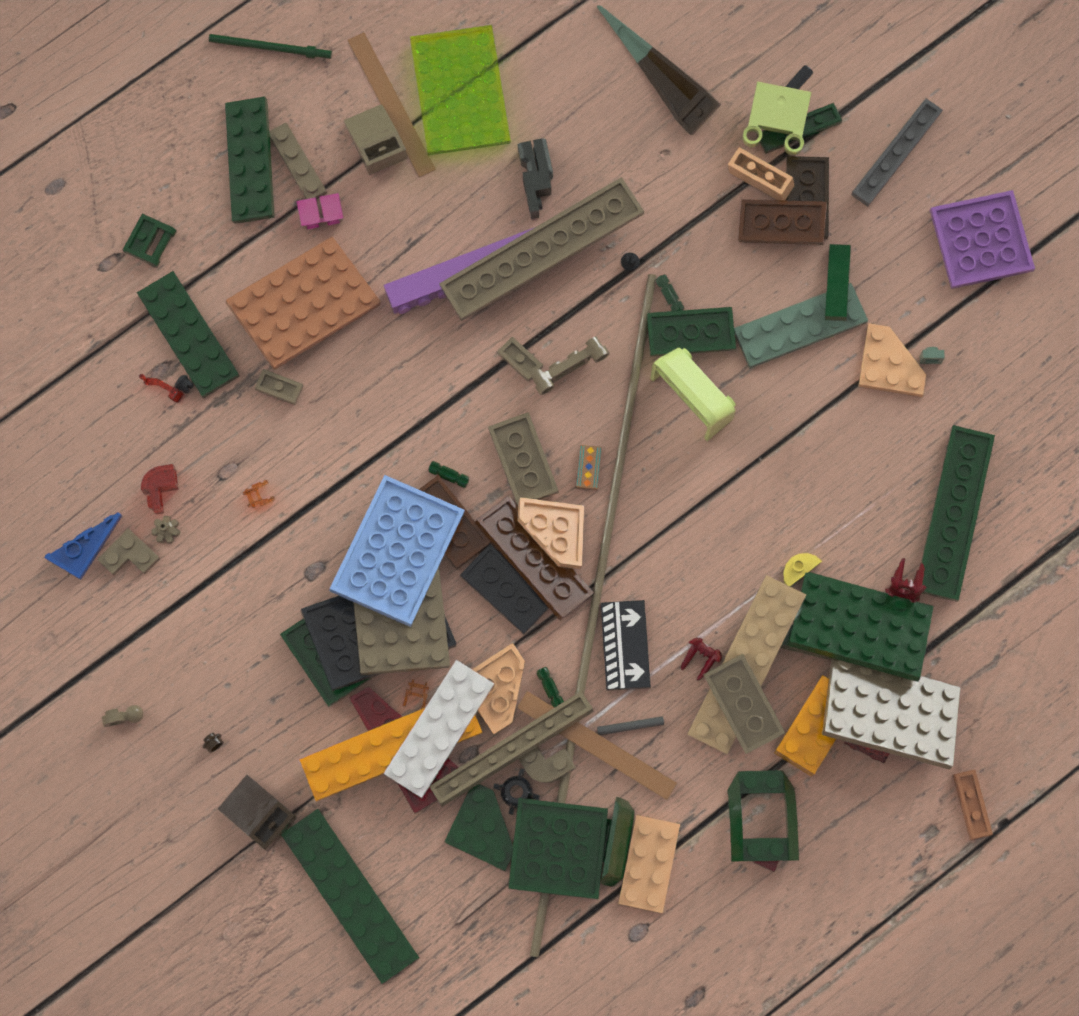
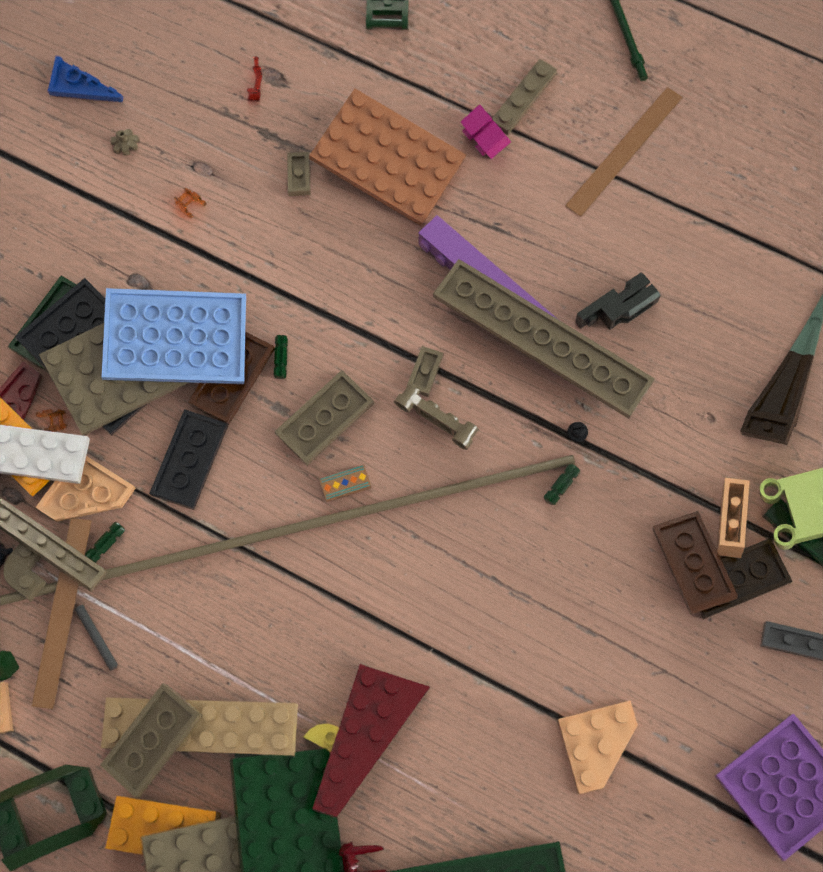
camera: 70 degrees right, 5 degrees down
dark tan plate [97,528,160,575] -> none
dark green plate [136,271,239,398] -> none
clear red brick [141,464,179,514] -> none
black piece [175,375,194,394] -> none
dark green plate [225,96,275,224] -> none
dark tan slope [344,104,407,175] -> none
clear neon green plate [410,25,511,156] -> none
plate [475,496,594,621] -> none
light nougat plate [518,498,584,569] -> none
black tile [601,600,651,691] -> none
dark green plate [646,307,736,357] -> none
yellowish green windscreen [650,348,736,441] -> none
dark red piece [681,637,722,681] -> none
sand green plate [734,283,868,369] -> none
dark green tile [825,244,851,321] -> none
sand green plate [919,347,945,364] -> none
none -> dark red wing [312,664,430,818]

